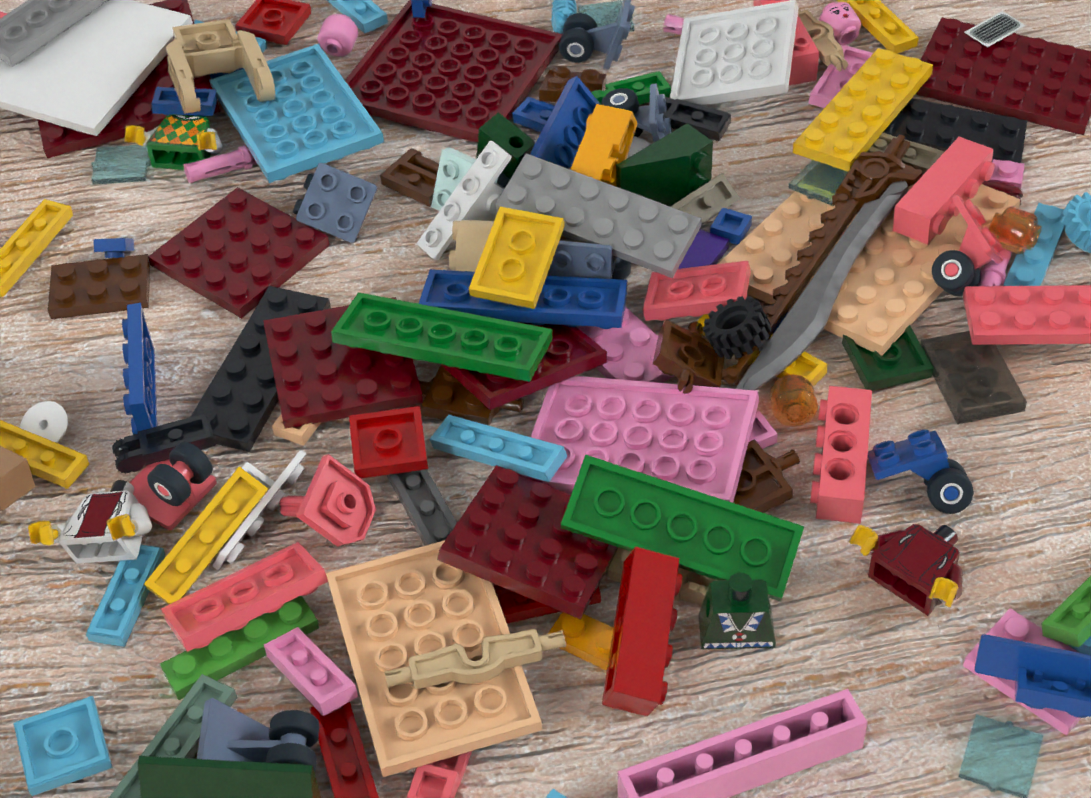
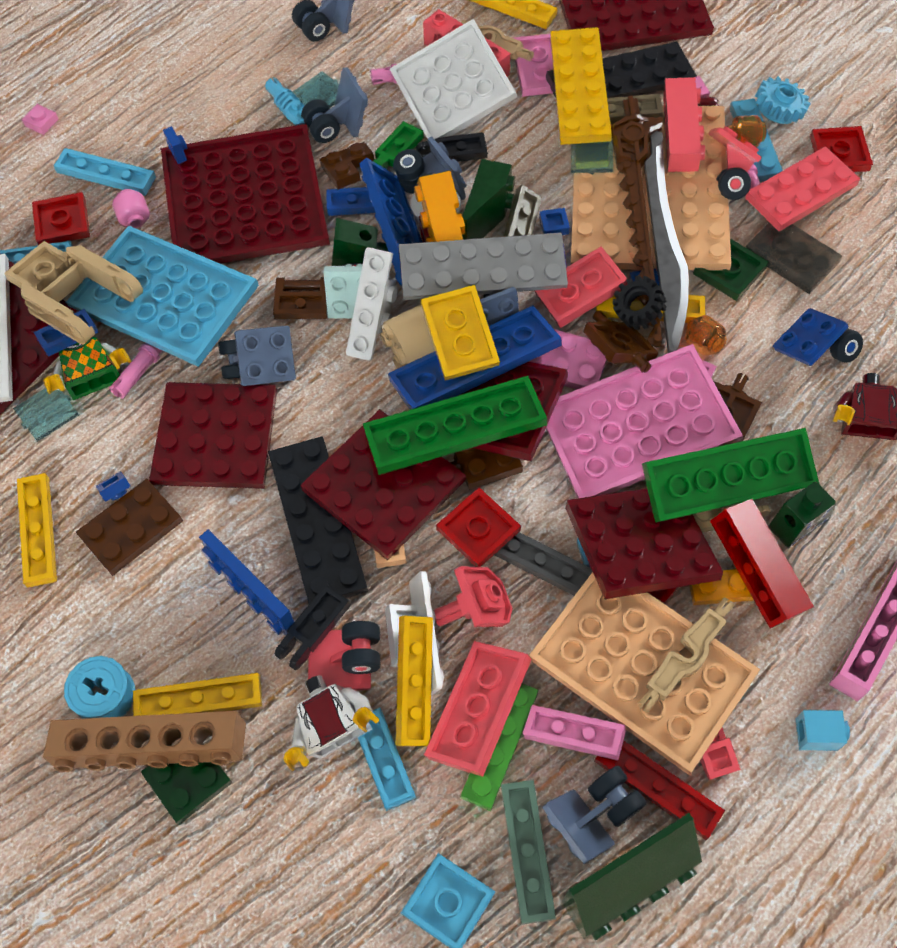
camera: 35 degrees left, 15 degrees up
white piece [20,401,68,443] -> none
medium azure plate [429,415,568,482] -> none
coral brick [810,386,872,524] -> none
bright pink head [818,2,861,45] -> none

